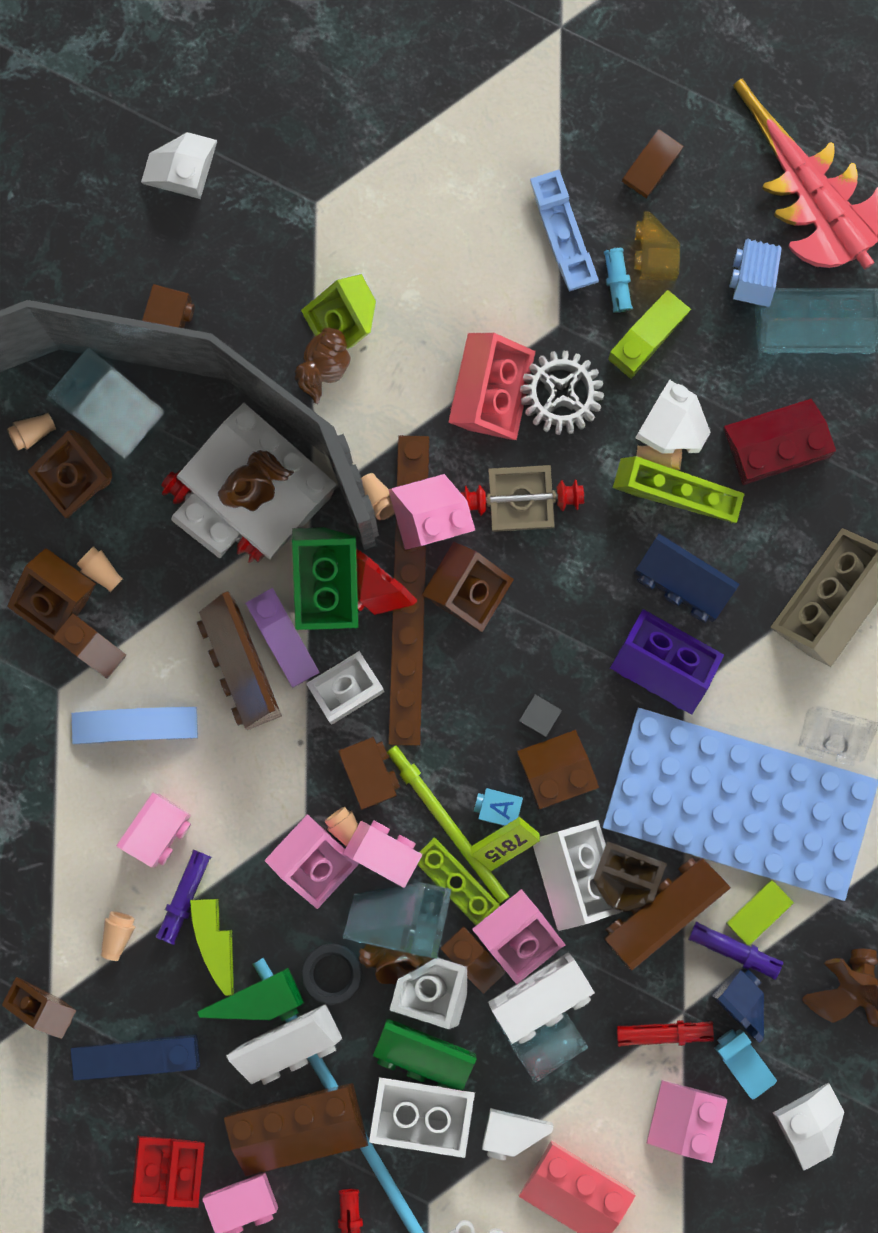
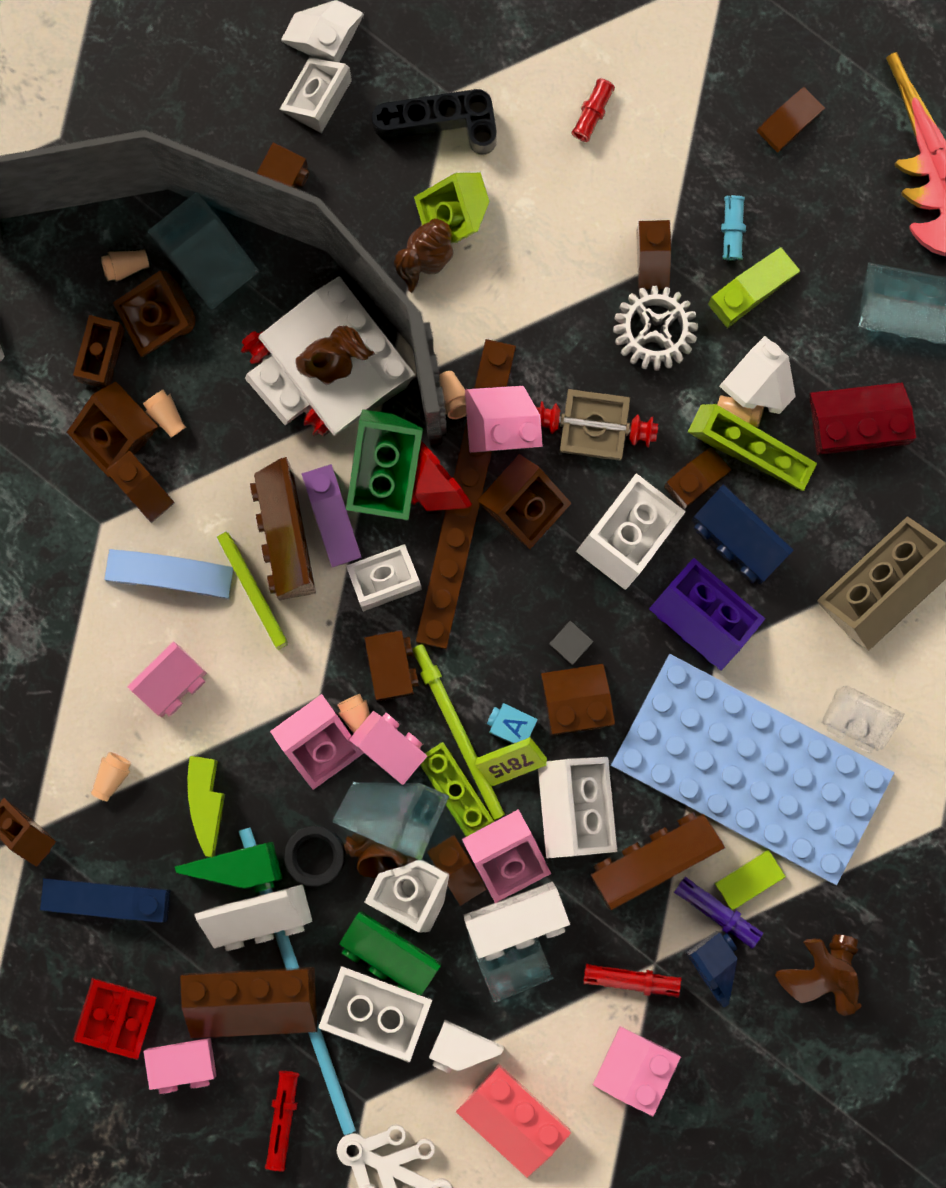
camera: 10 degrees right, 0 degrees up
dark purple pin [156,849,212,945] -> none
coral slope [449,333,536,440] -> none
light blue slope [530,170,599,292] -> none
dark brown slope [593,841,667,912] -> none
clear yellow slope [634,211,680,281] -> none
medium azure bracket [714,1029,777,1099] -> none
light blue brick [729,239,782,307] -> none
white slope [773,1083,844,1170] -> none
none -> reddish brown brick [73,315,125,388]
none -> lime tile [217,532,288,650]
none -> white slope [280,57,351,133]
none -> black beam [372,89,497,155]
none -> red pin [571,78,615,142]
none -> white slope [576,473,686,590]
none -> reddish brown slope [636,220,671,291]
none -> reddish brown slope [664,446,731,510]

